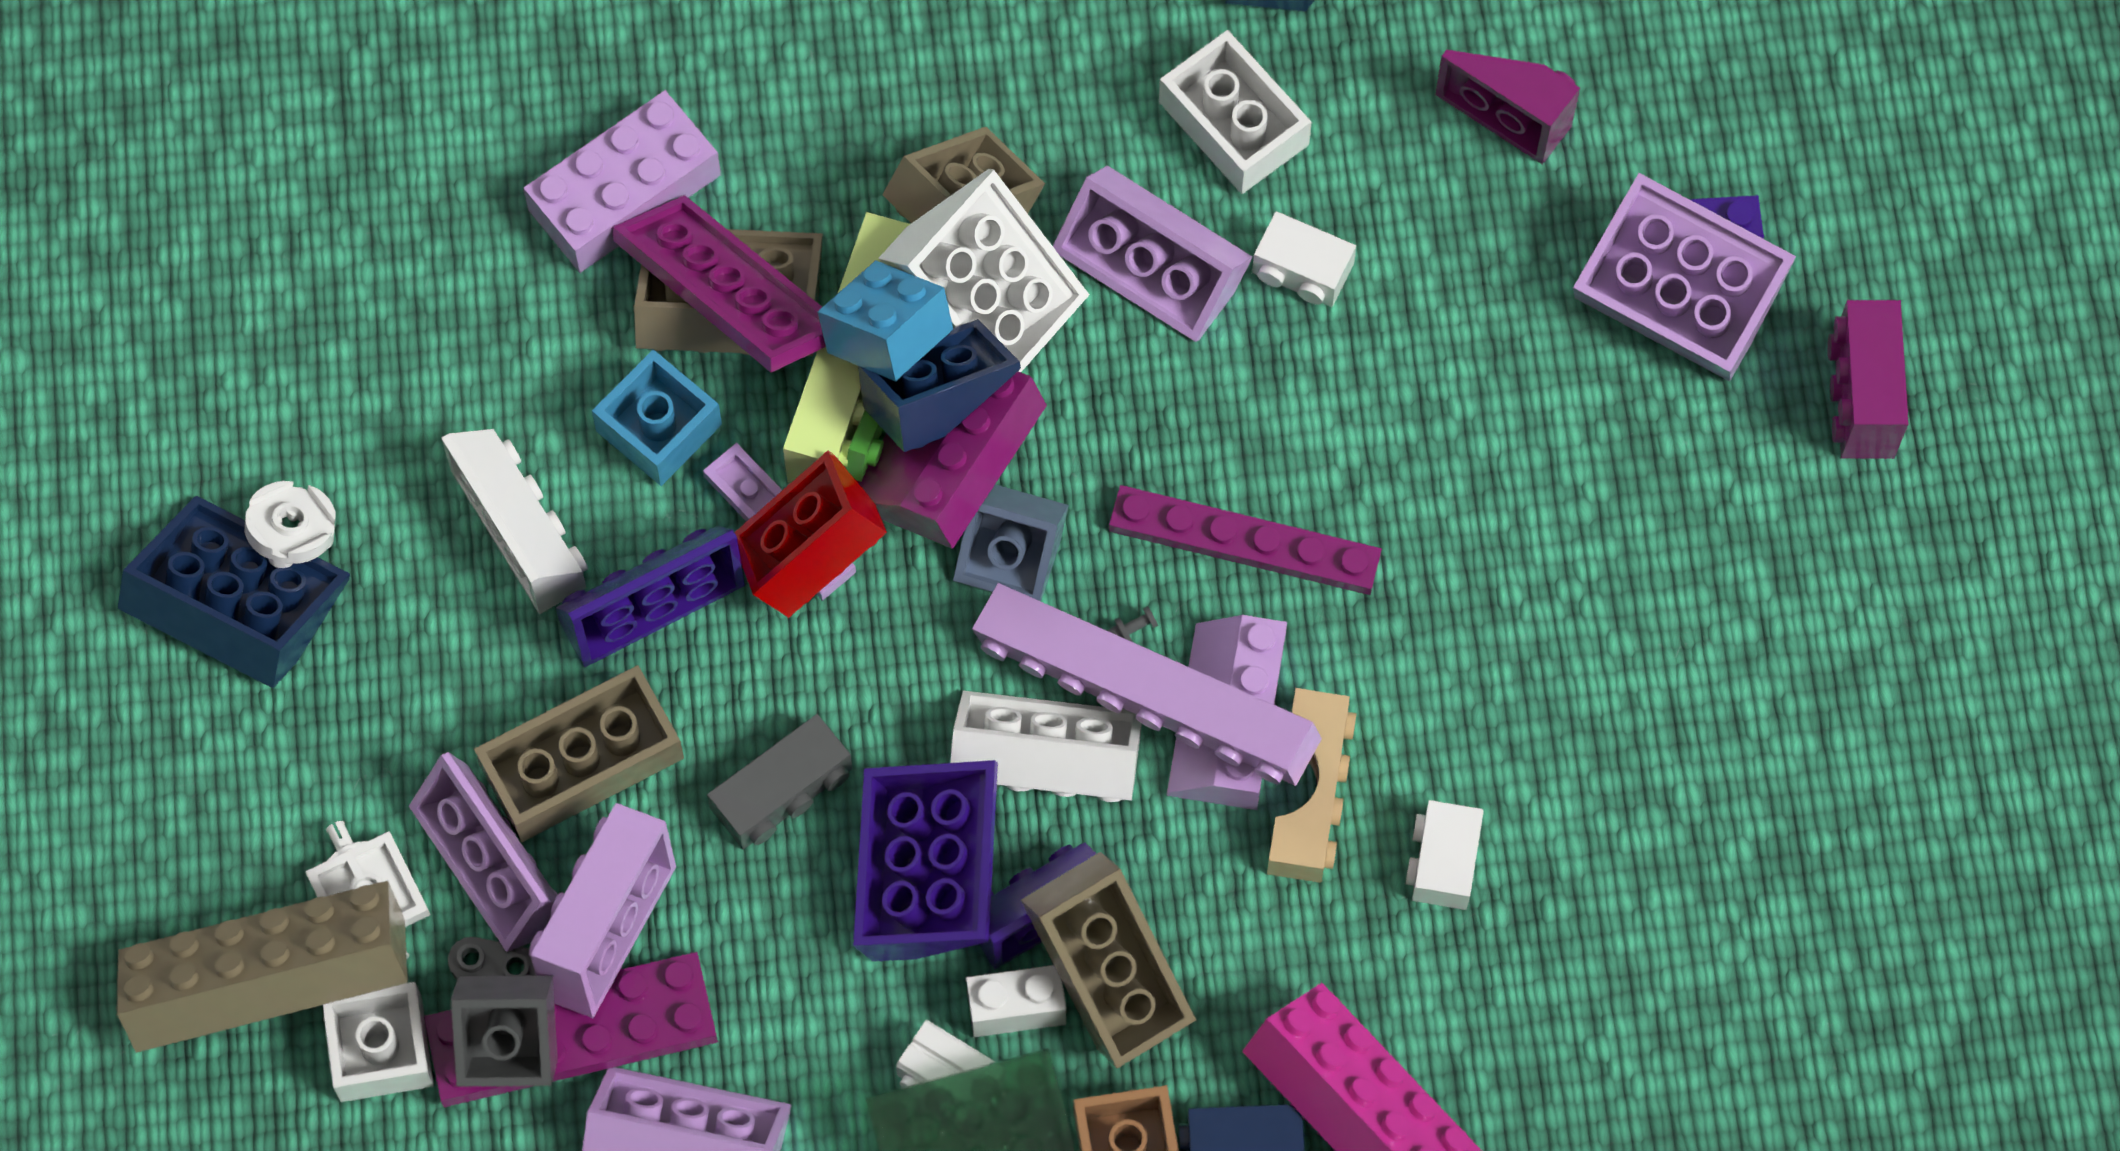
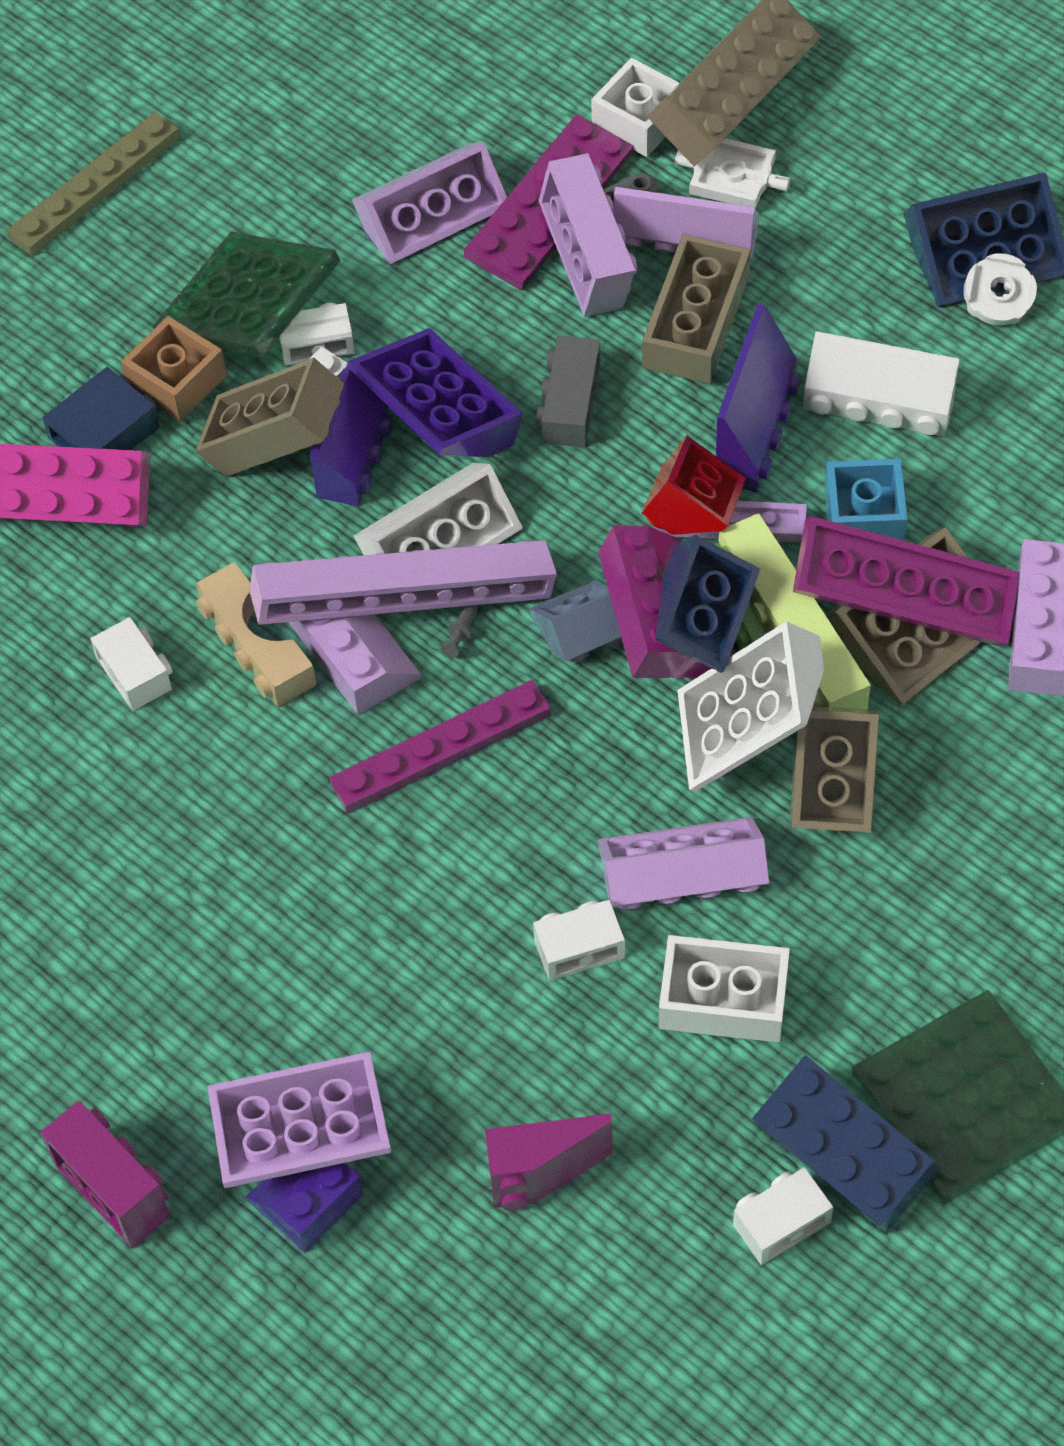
camera: 140 degrees right, 10 degrees down
dark grey brick [451,975,558,1087] -> none
dark azure brick [817,260,953,381] -> none

